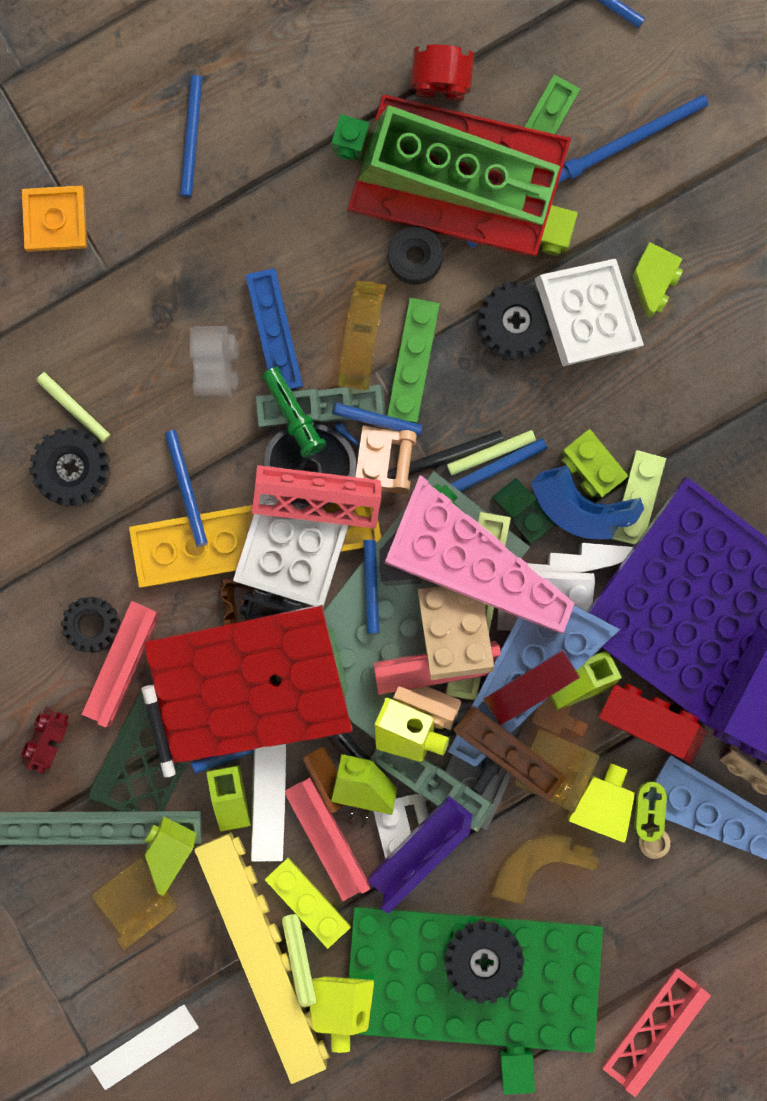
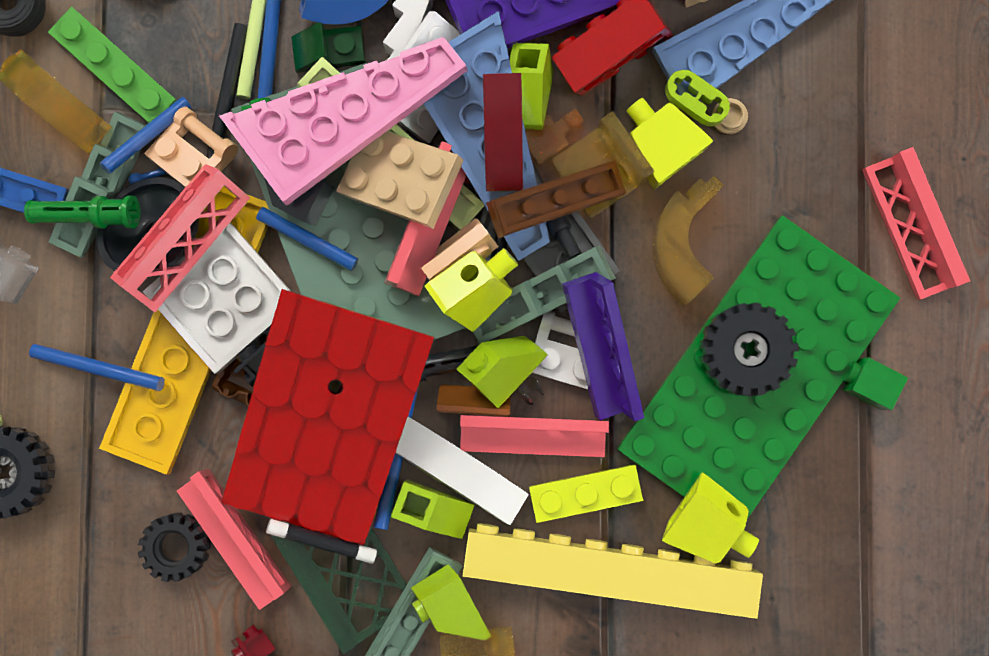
camera: 60 degrees left, 0 degrees up
yellowish green axle [282,914,316,1007] -> none

